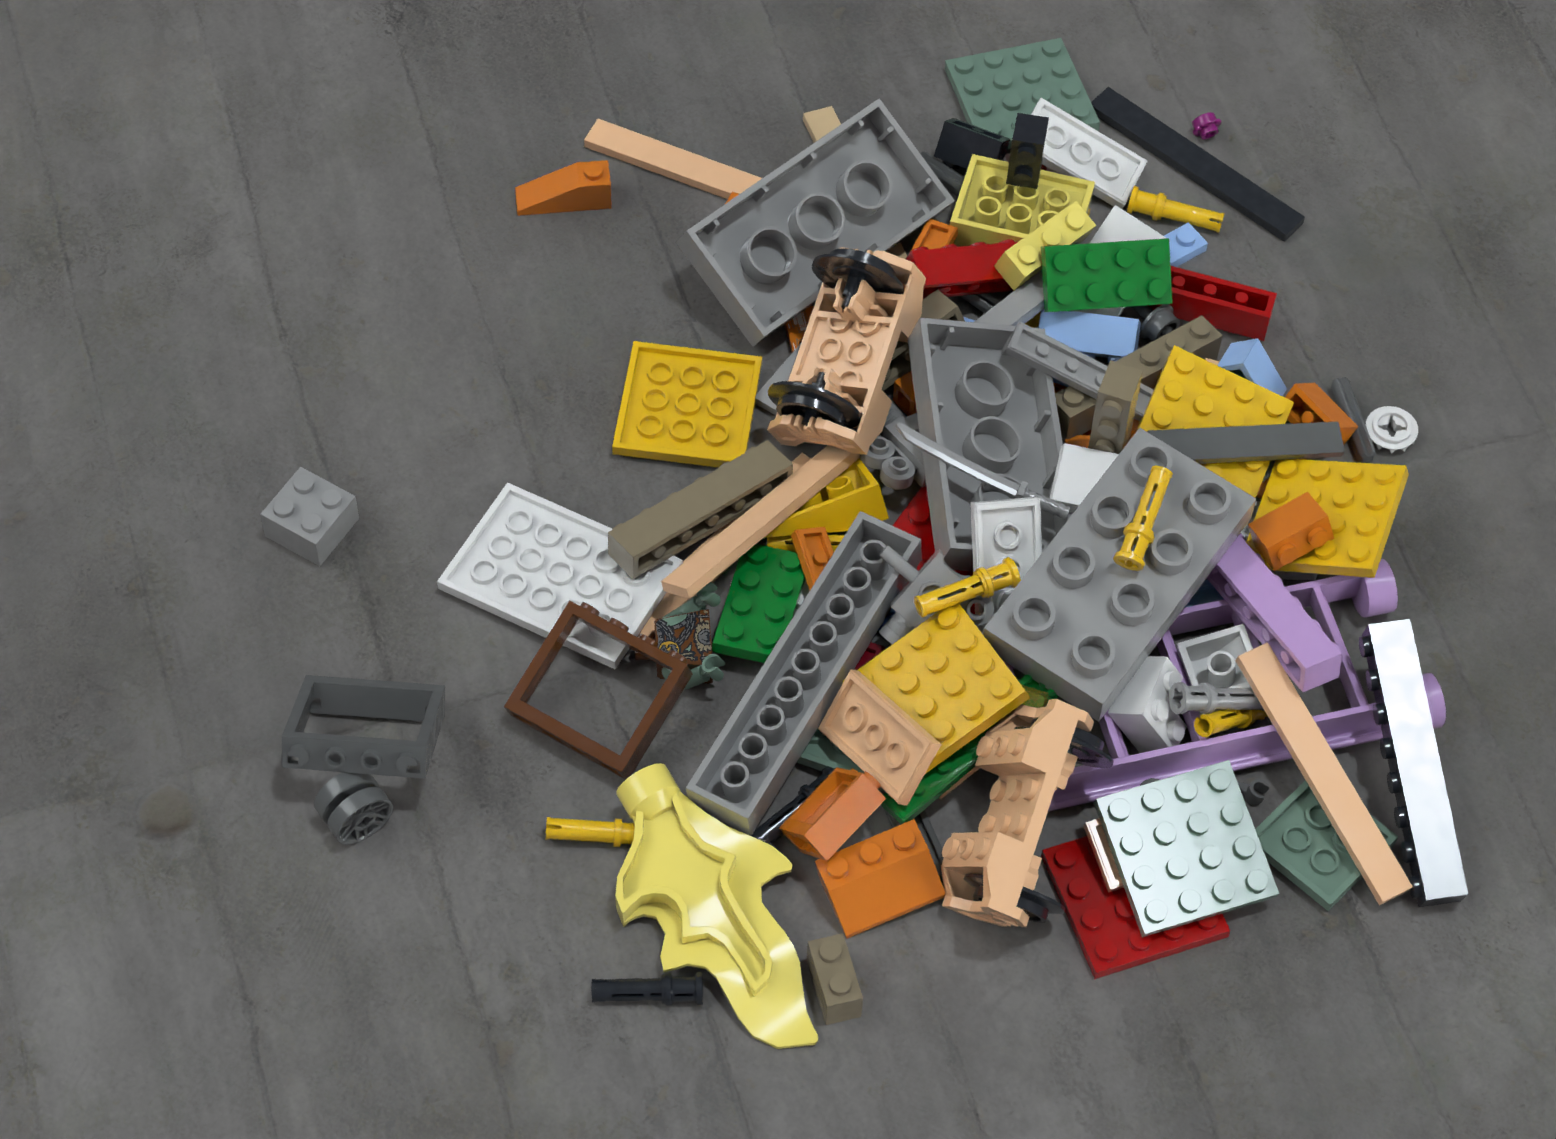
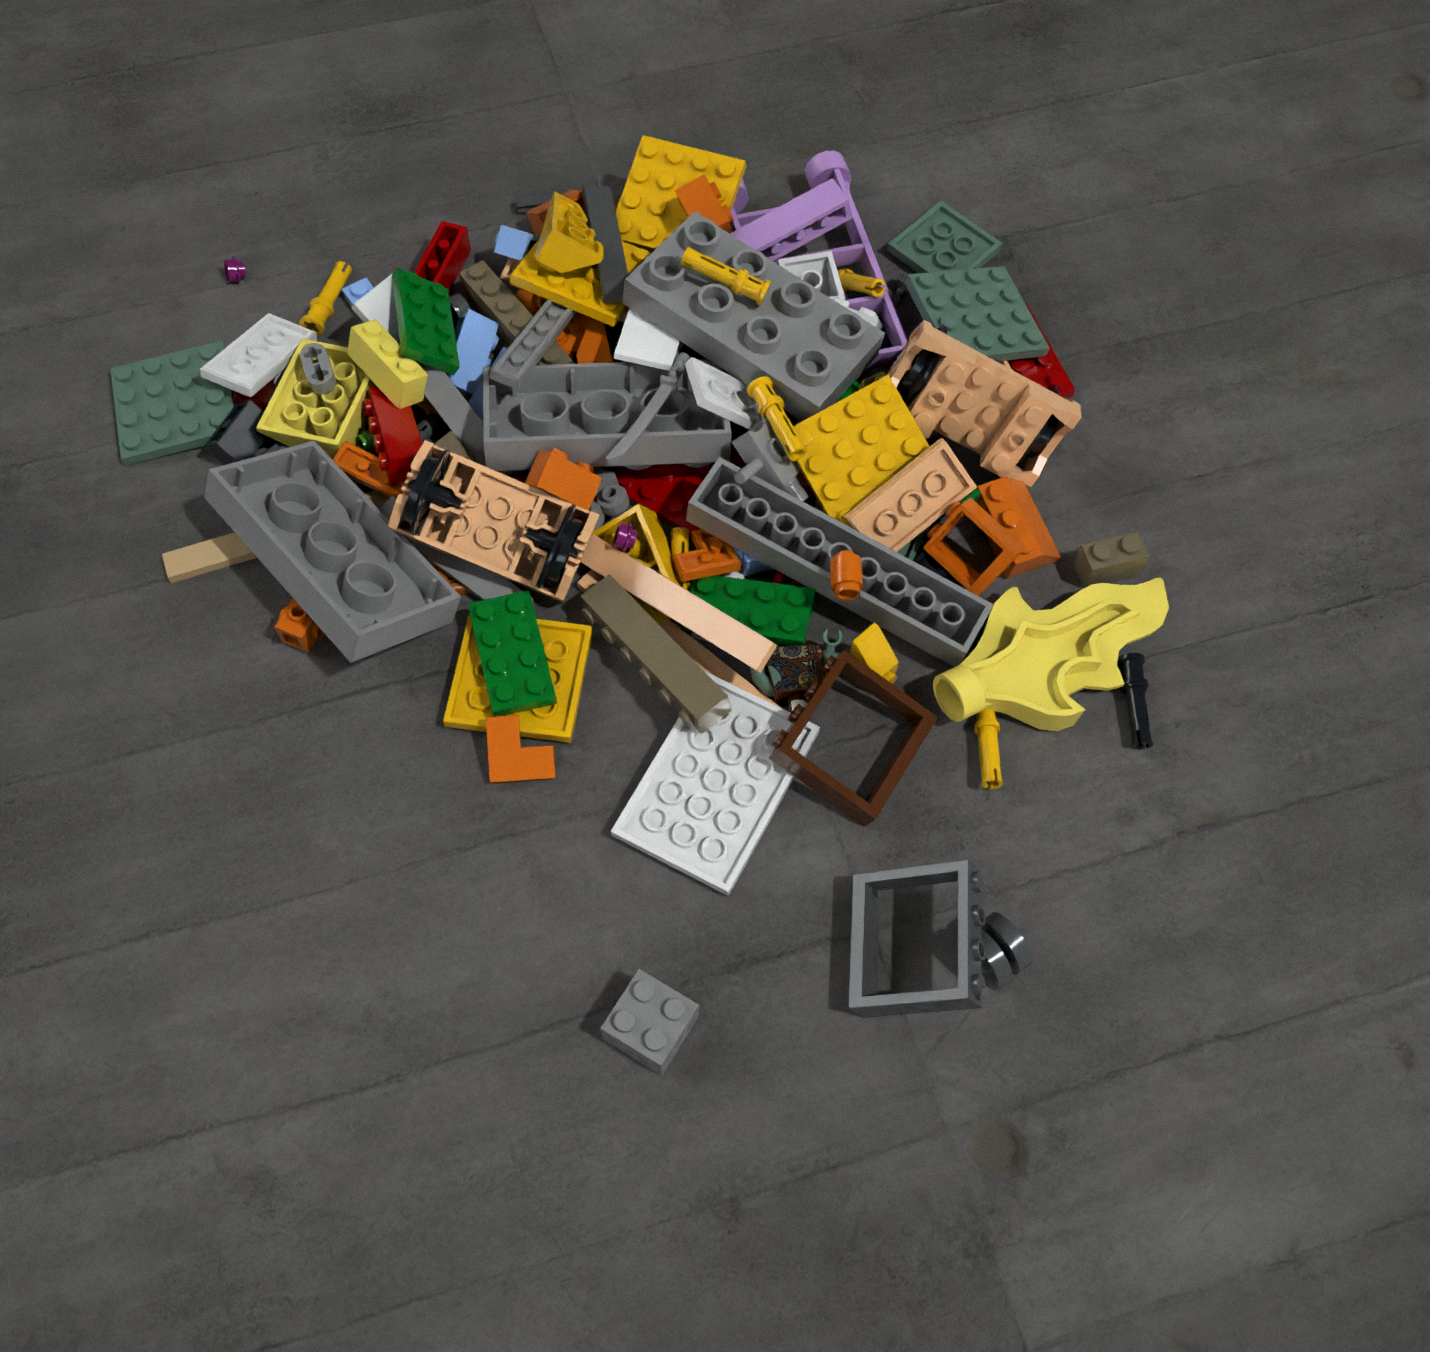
camera: 90 degrees left, 5 degrees up
orange slope [515,160,612,216] -> none
light nougat tile [584,119,762,199] -> none
black brick [1006,113,1049,189] -> none
dark tan brick [1088,360,1143,454] -> none
black tile [1091,87,1305,242] -> none
light grey pin [1169,682,1265,714] -> none
light nougat tile [1235,642,1413,906] -> none
brick [1359,619,1469,908] -> none
white gear [1366,406,1418,454] -> none
none -> light grey beam [300,343,336,394]
none -> green plate [468,590,557,717]
none -> orange tile [486,715,556,783]
none -> orange brick [525,448,602,511]
none -> yellow wedge [536,191,604,273]
none -> magenta plate [613,522,637,552]
none -> orange brick [829,550,863,600]
none -> yellow slope [850,622,899,696]

